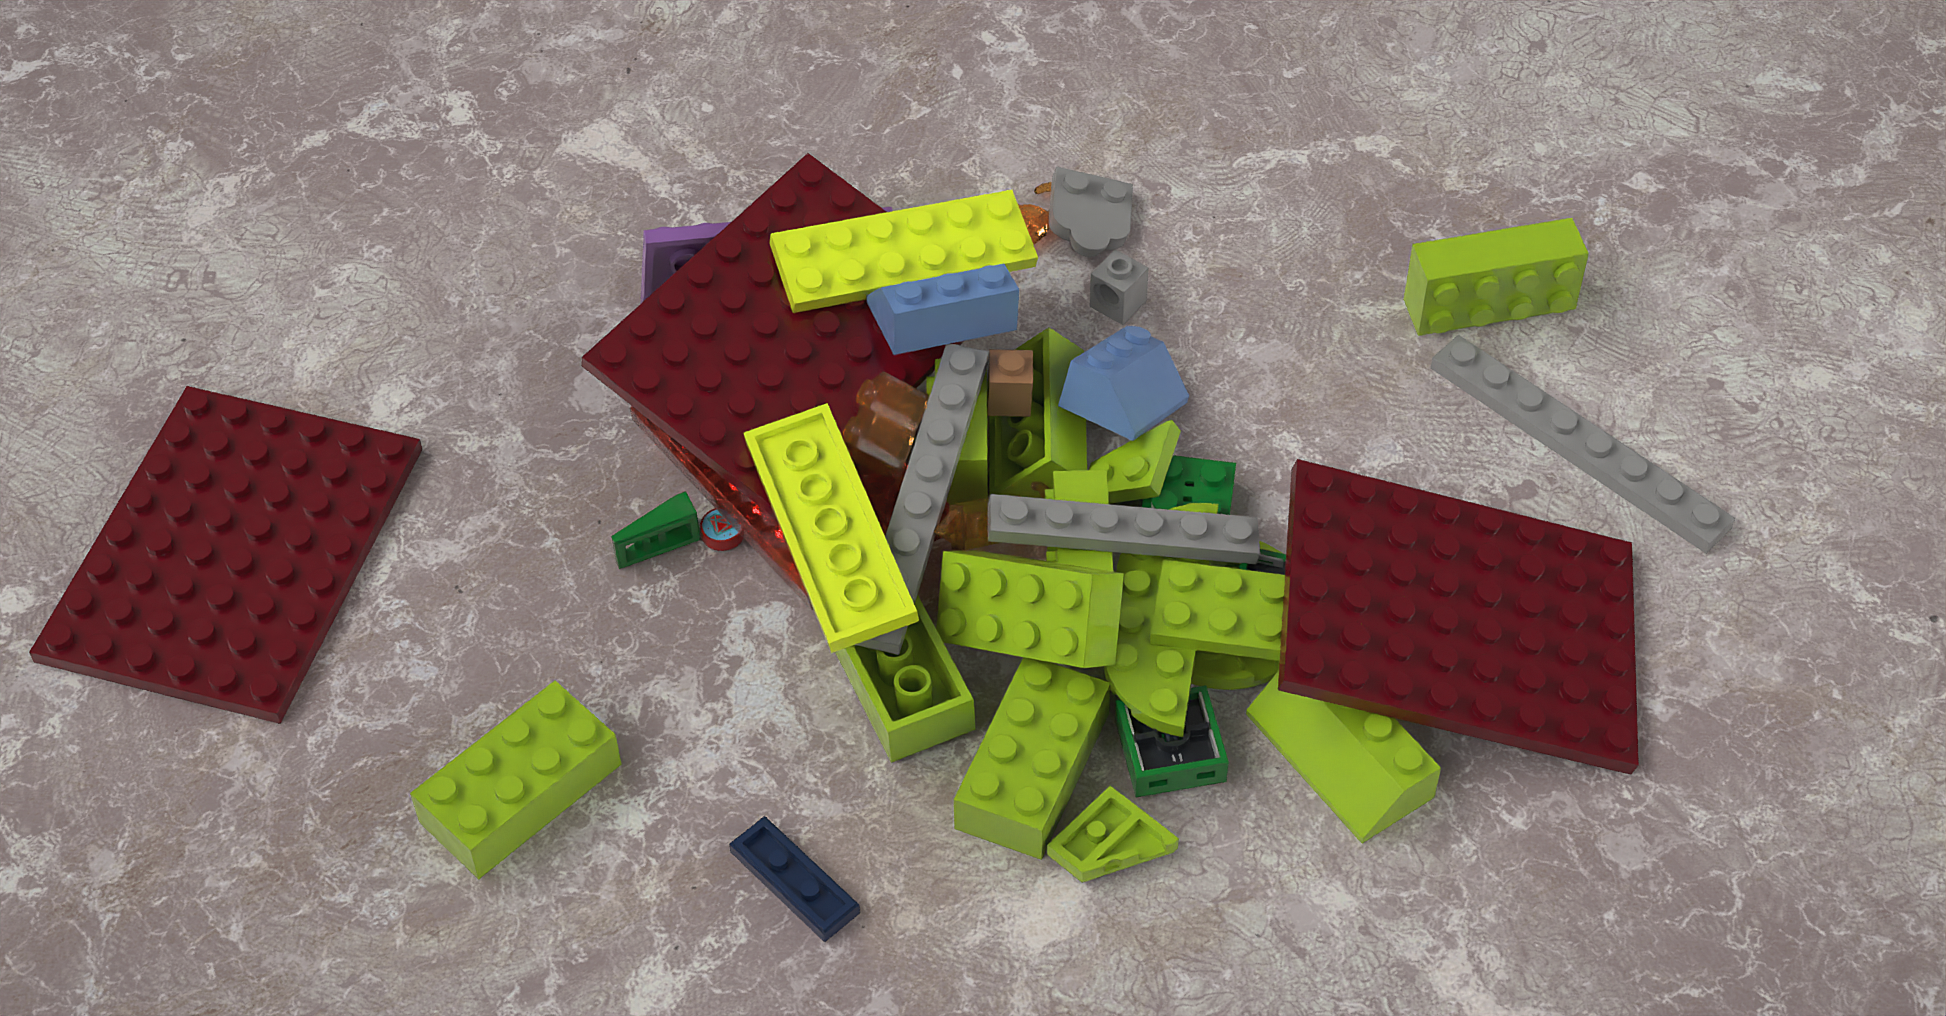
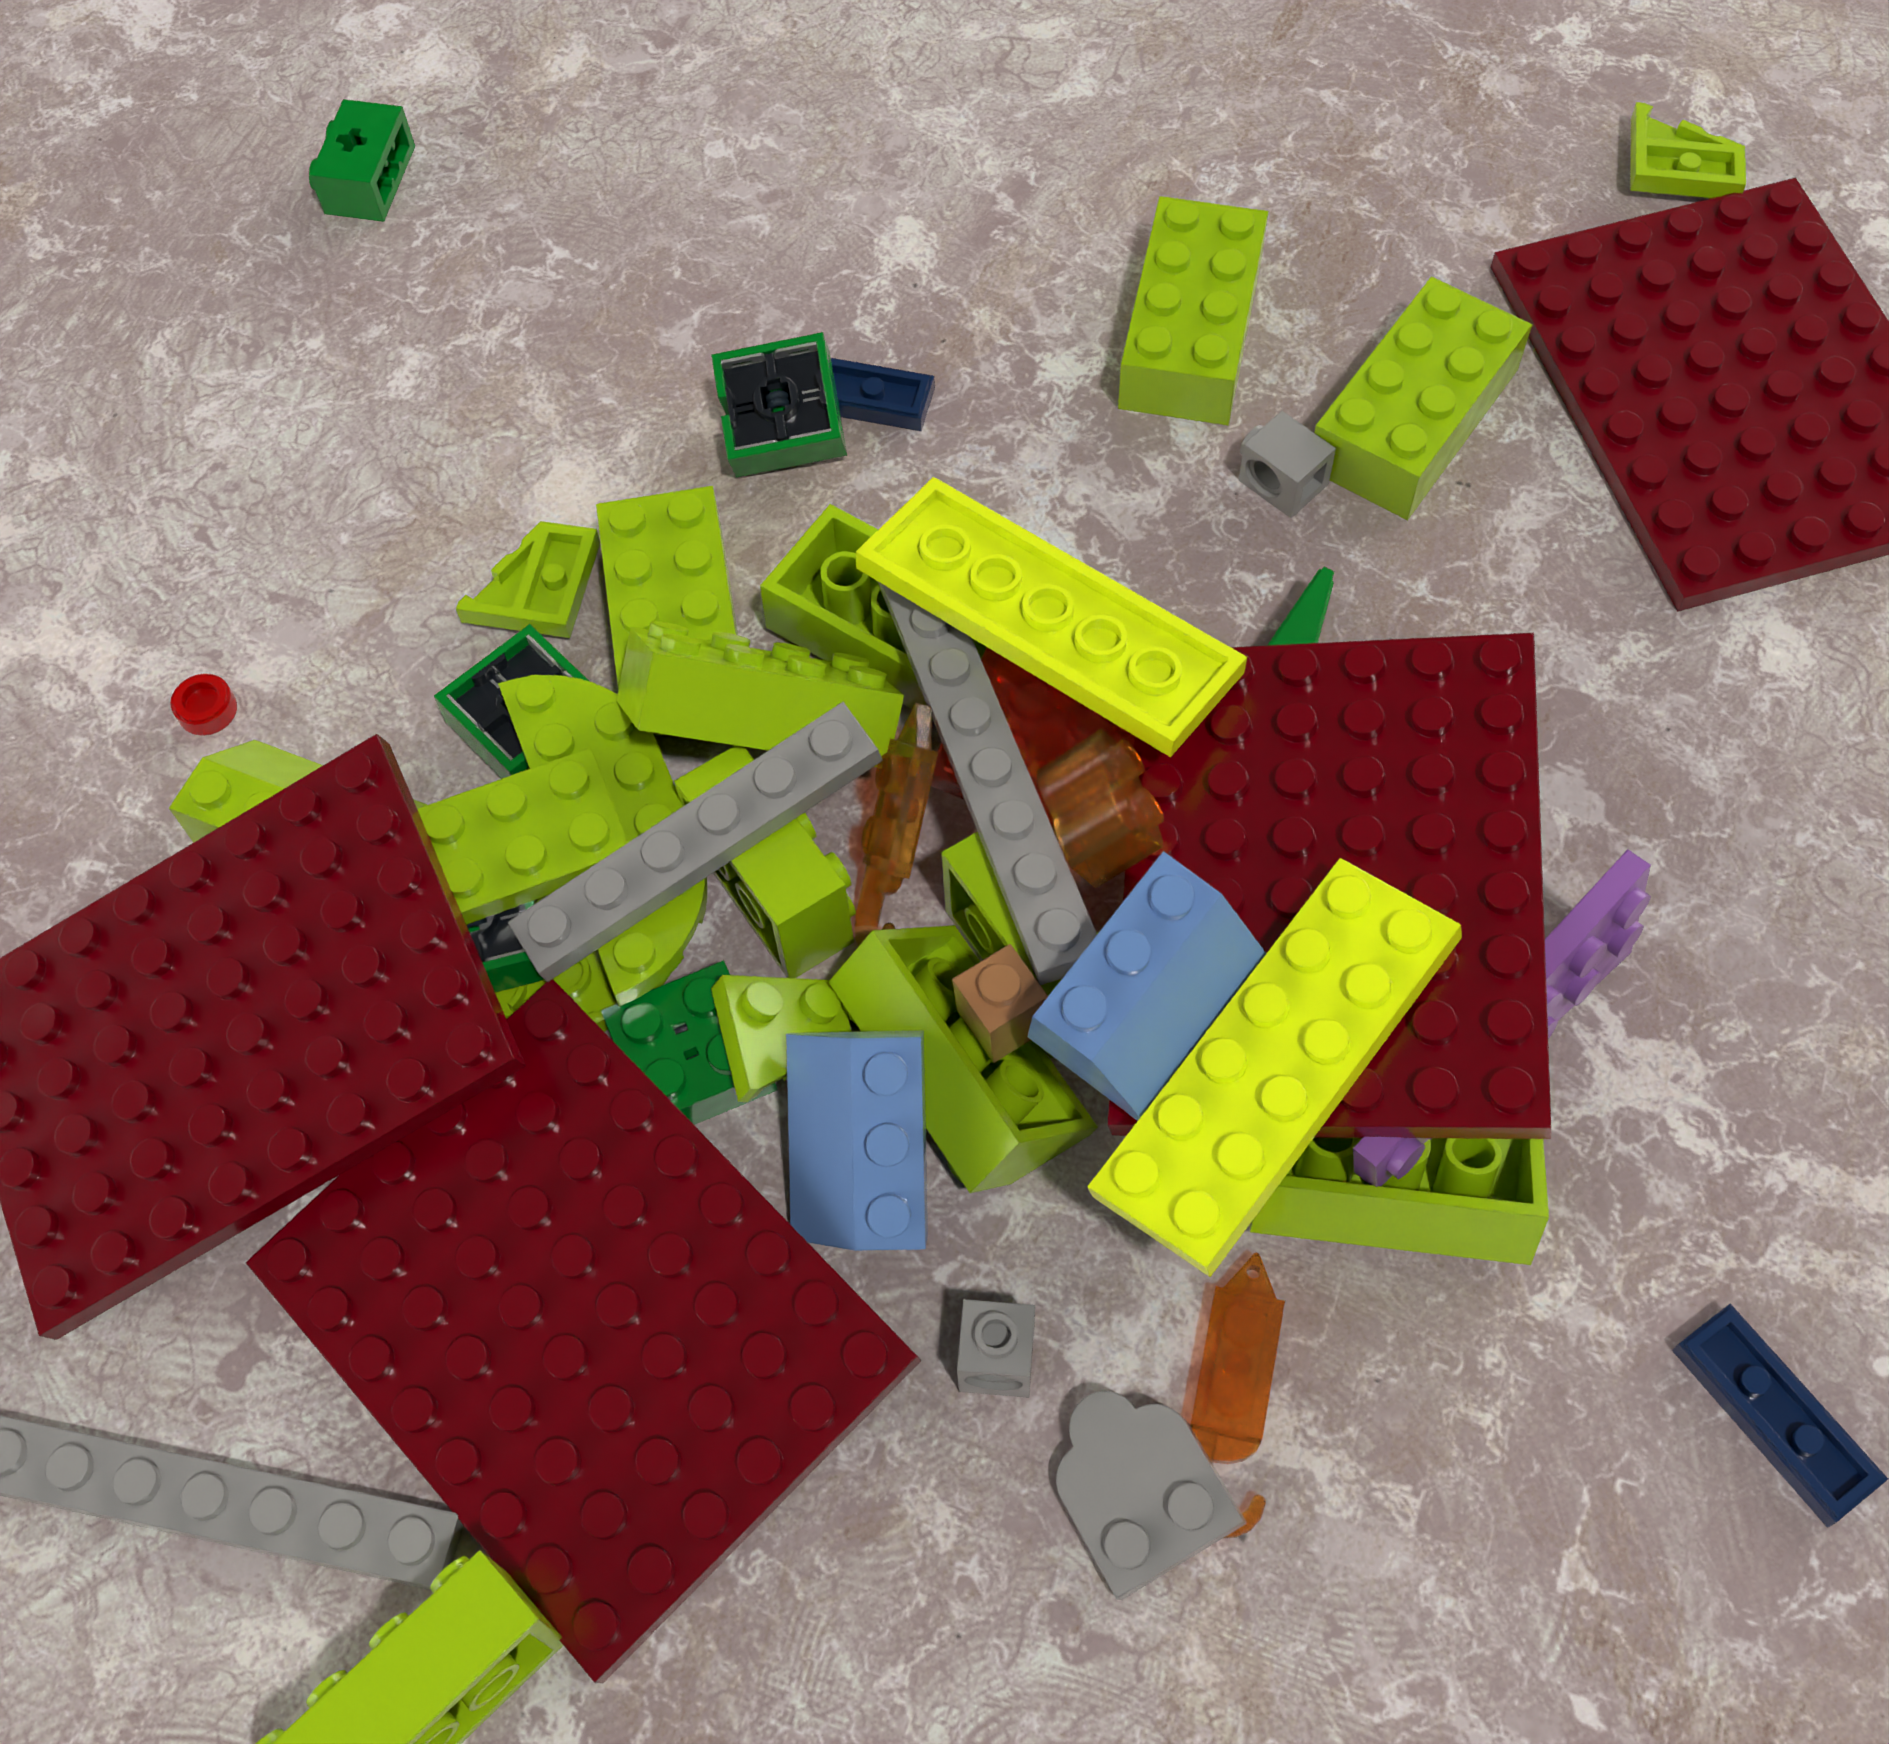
camera: 150 degrees right, 10 degrees up
none -> red tile [170,674,237,736]
none -> dark red plate [245,979,922,1684]
none -> piece [711,332,847,478]
none -> light grey brick [1239,411,1336,518]
none -> lime brick [1314,276,1532,521]
none -> lime wing [1630,102,1746,199]
none -> dark blue tile [1672,1303,1888,1528]

